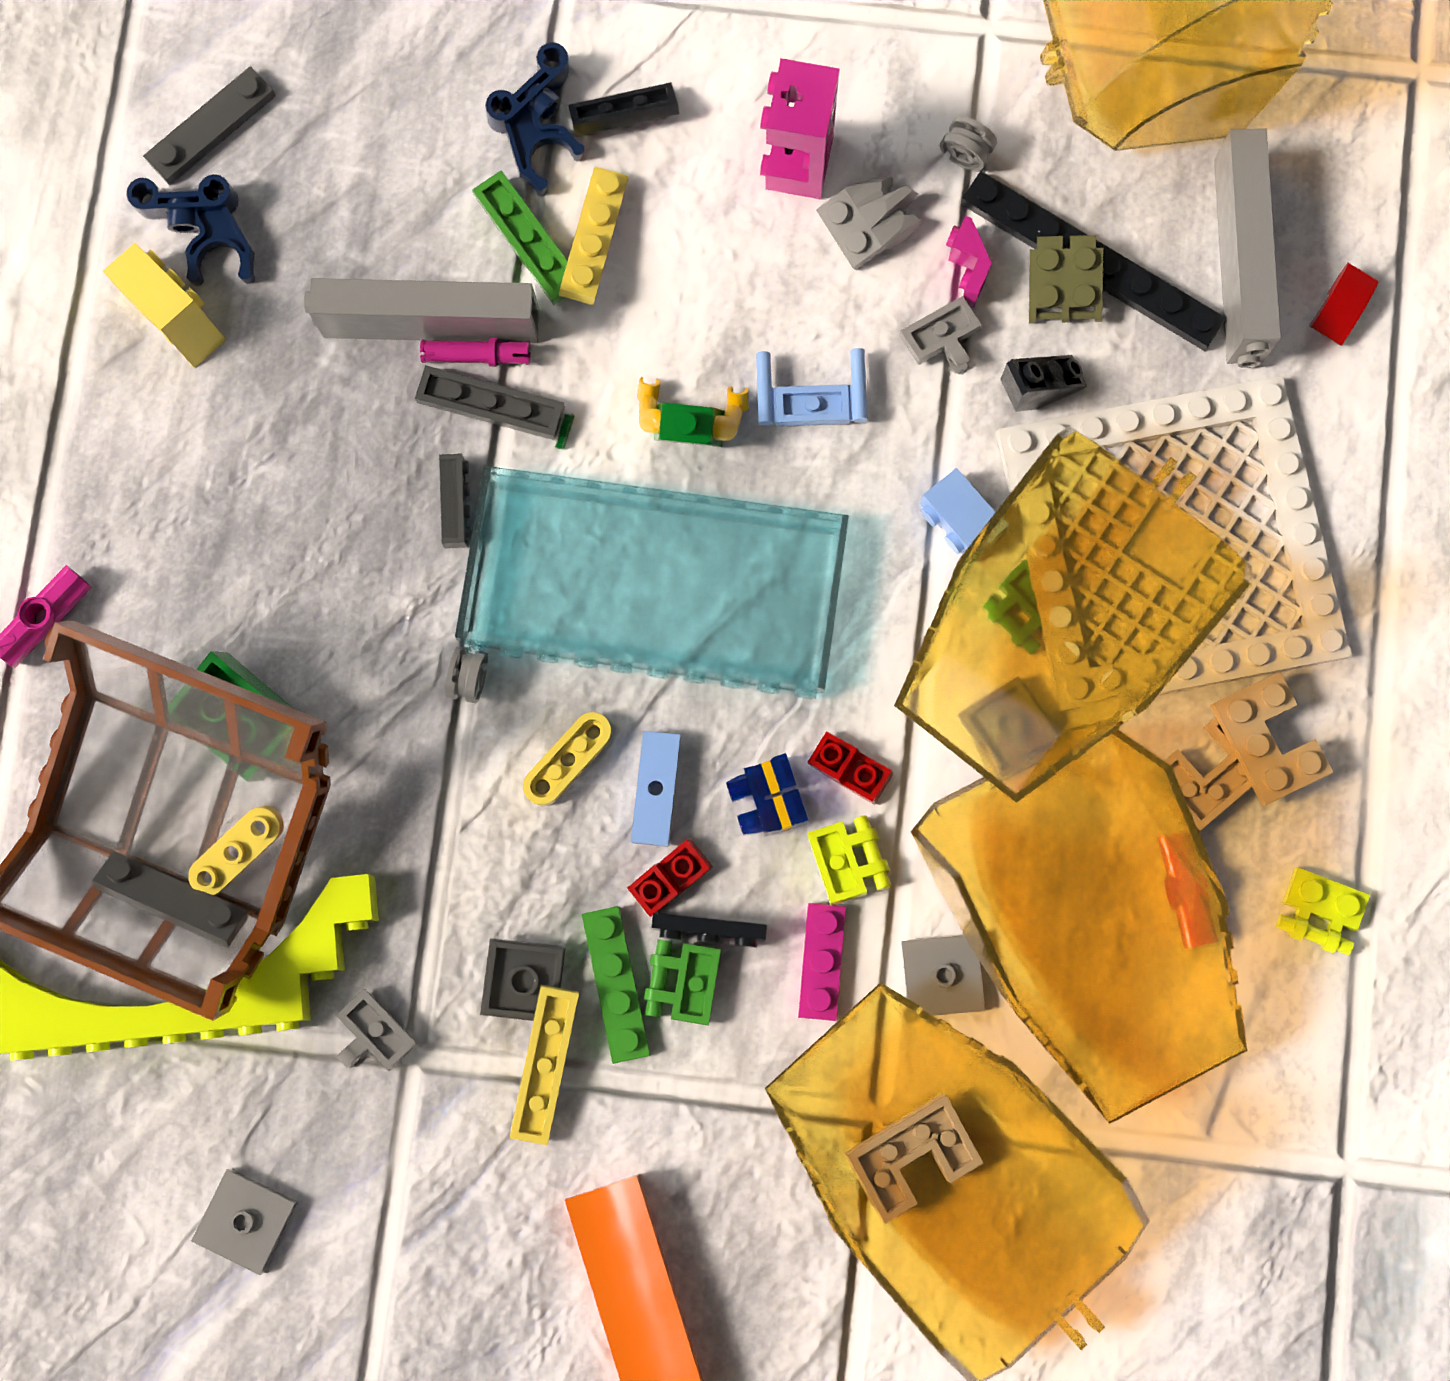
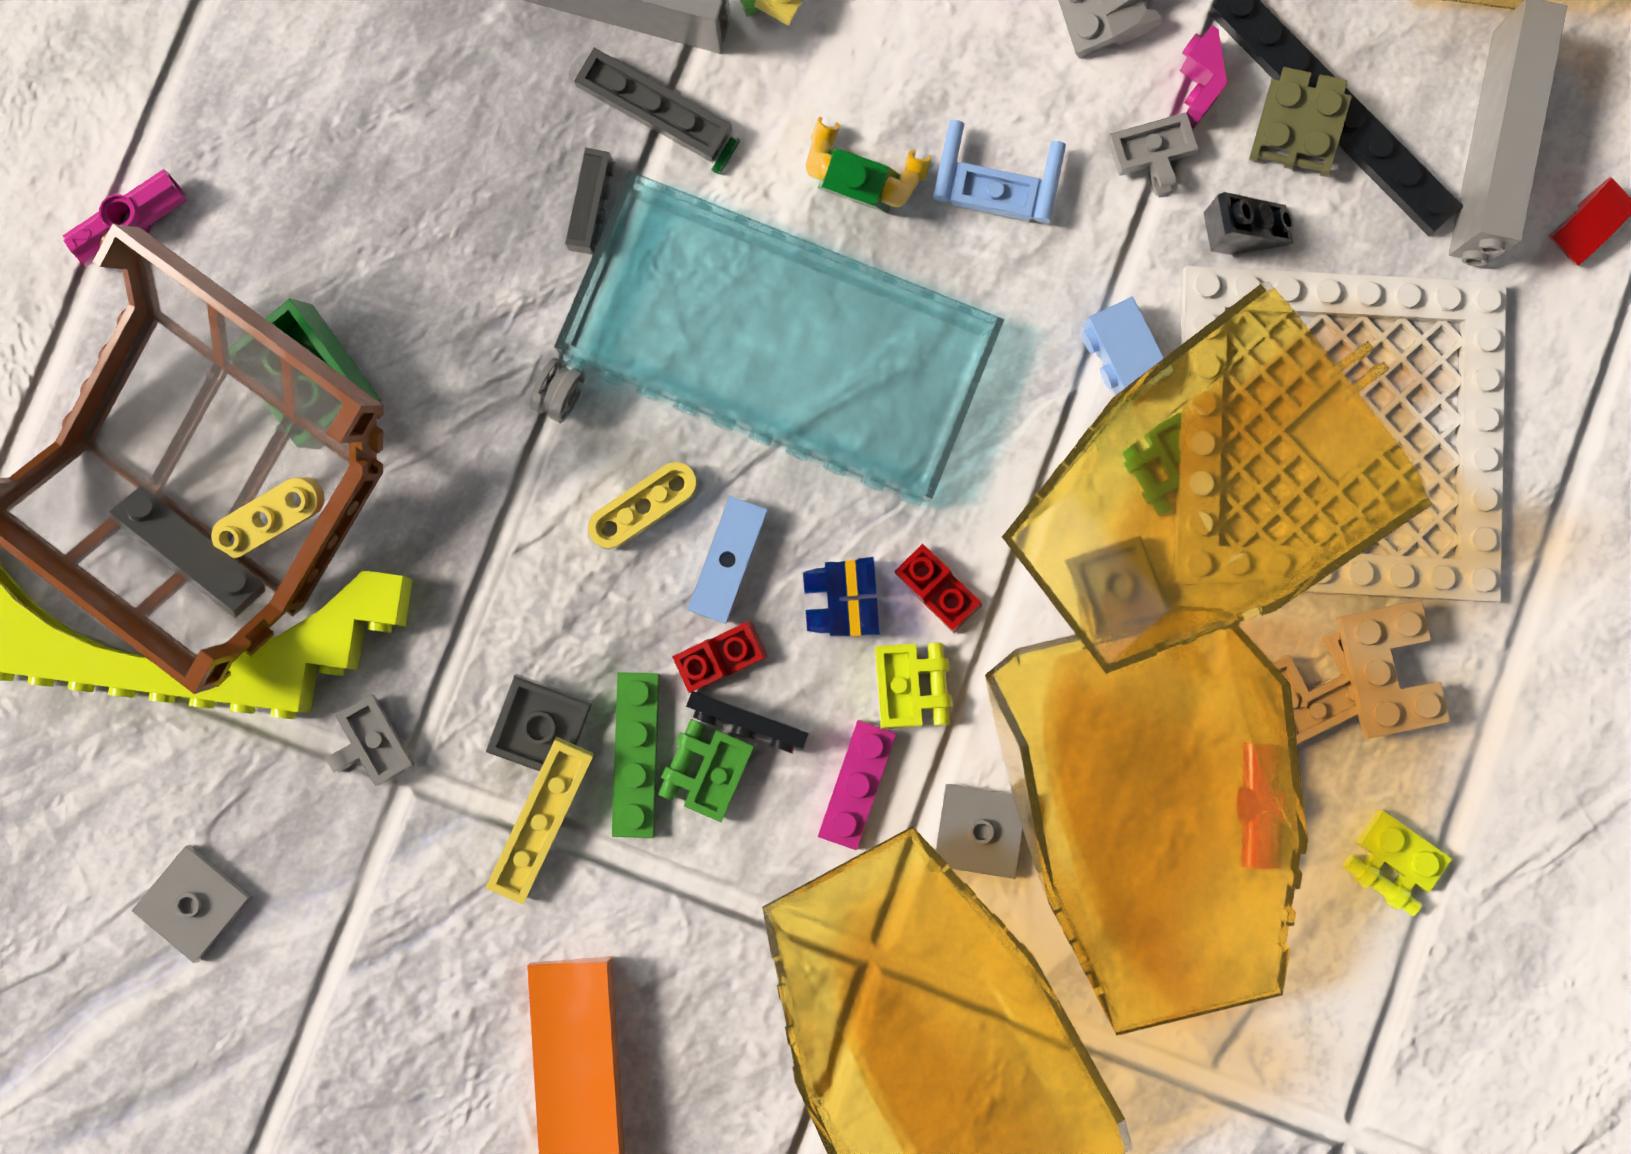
camera: 10 degrees right, 5 degrees up
dark pink pin [420,338,531,367] -> none
tan plate [844,1094,983,1224] -> none

